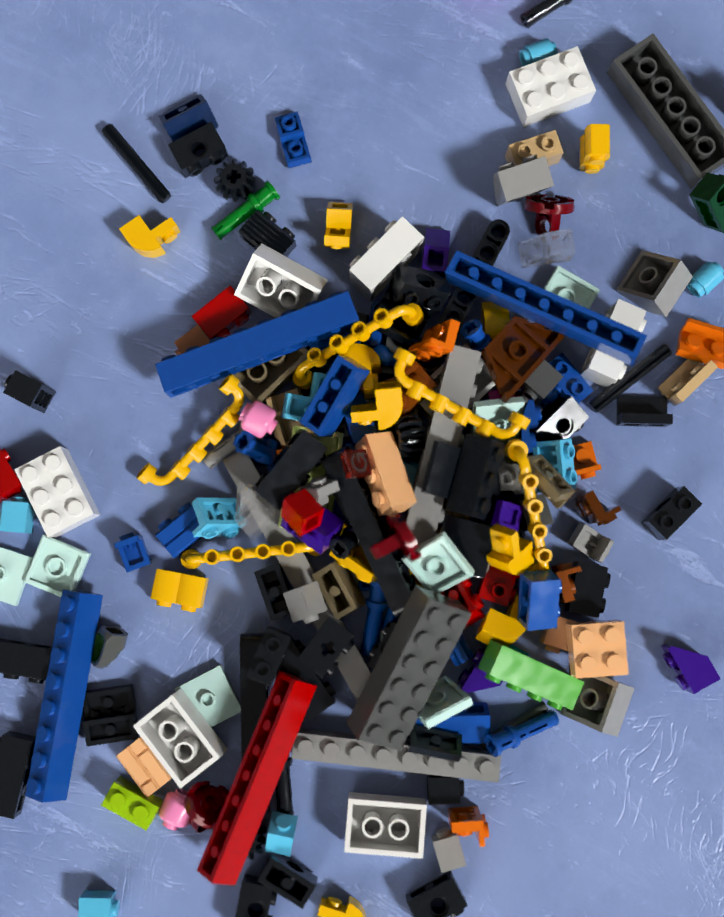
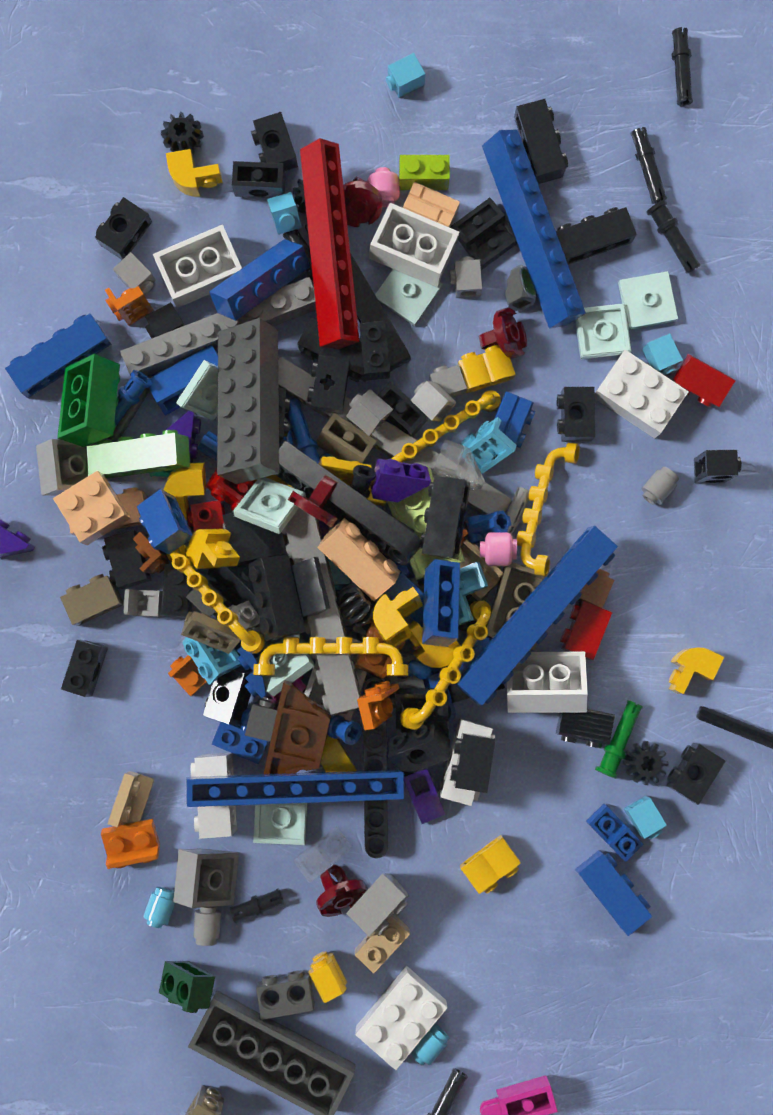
camera: 150 degrees right, 0 degrees up
blue bracket [114,532,152,573] -> none
dark blue panel [158,94,218,142] -> none
red brick [281,488,324,537] -> none
light grey bracket [299,476,340,506] -> none
yellow brick [324,202,353,249] -> none
clear red tile [340,449,372,479] -> none
black plate [408,725,462,762] -> none
dark purple plate [491,500,524,531] -> none
reddish brown bracket [574,490,621,526] -> none
black axle [589,344,672,413] -> none
black panel [617,396,673,427] -> none
none -> blue brick [5,313,112,398]
none -> green brick [57,354,120,447]
none -> dark tan brick [60,574,123,626]
none -> black brick [161,564,195,617]
none -> light grey brick [193,906,221,946]
none -> blue brick [209,239,310,321]
none -> black pin [230,888,284,924]
none -> dark grey brick [256,970,315,1020]
none -> light grey brick [411,381,457,422]
none -> light grey brick [429,365,467,398]
none -> light grey brick [449,257,482,298]
none -> black brick [450,733,495,793]
none -> yellow brick [460,835,521,894]
none -> dark red tile [479,307,527,359]
none -> black brick [556,387,595,441]
none -> blue brick [575,850,653,936]
none -> medium azure brick [624,796,667,839]
none -> light grey brick [642,467,679,505]

